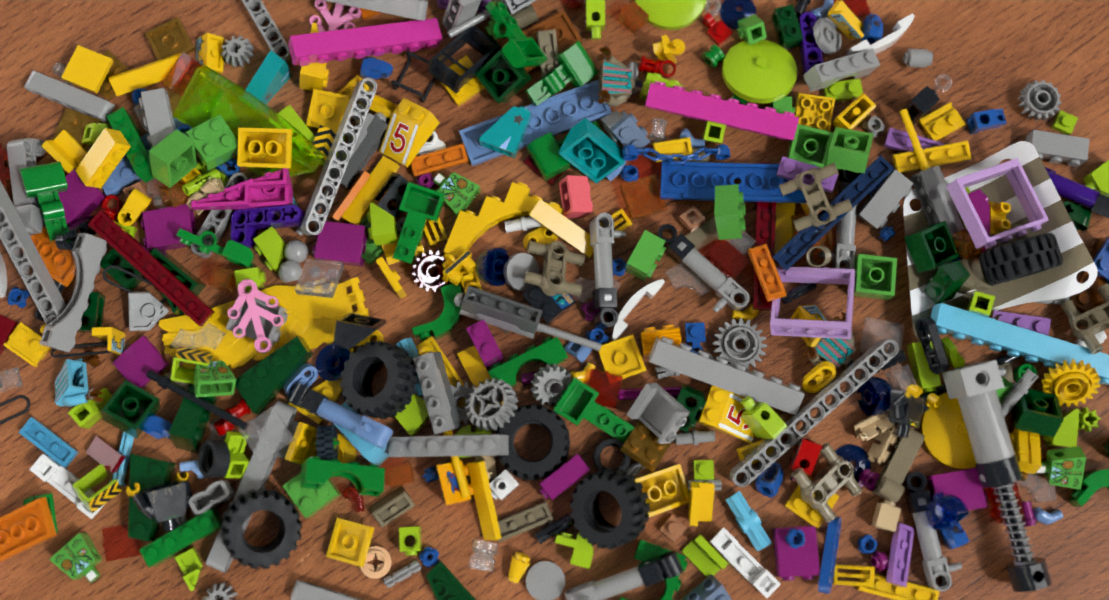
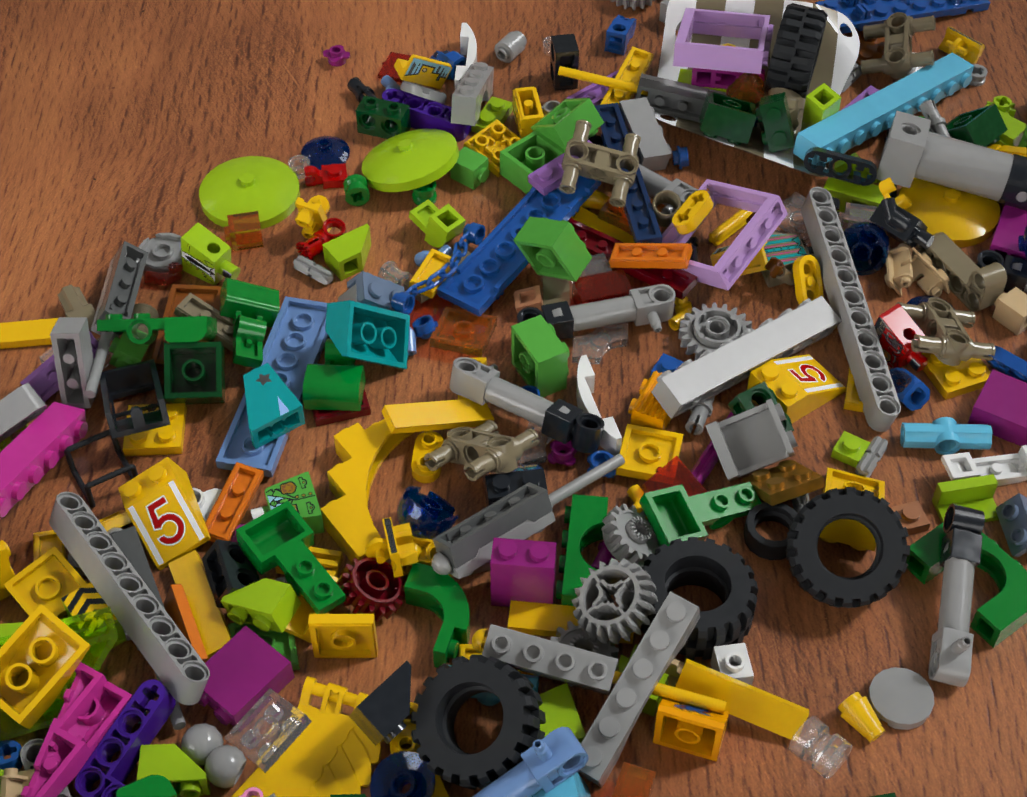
camera: 55 degrees left, 30 degrees down
blue rock [360,57,393,80] -> none
blue plate [422,466,440,483] -> none
dark tan tile [498,502,553,543] -> none
light grey tile [503,253,540,291] -> none
white pin [504,216,543,233] -> none
black pin [534,513,574,545] -> none
magenta brick [539,454,590,500] -> none
lime brick [555,532,593,569] -> none
coral brick [559,175,593,218] -> none
medium blue slope [564,334,593,363] -> none
torso [597,47,642,107] -> none
dark pink brick [645,81,799,141] -> none
light grey pin [675,430,715,445] -> none
yellow panel [688,481,715,526] -> none
bright green brick [737,14,767,45] -> none
lime torso [741,396,787,439] -> none
blue plate [785,528,805,549] -> none
bright green brick [854,254,897,300] -> none
magenta plate [858,468,879,491] -> none
yellow plate [918,102,965,141] -> none
yellow gear [1041,359,1100,407] -> none
none -> yellow beam [672,190,714,235]
none -> yellow axle [708,209,753,246]

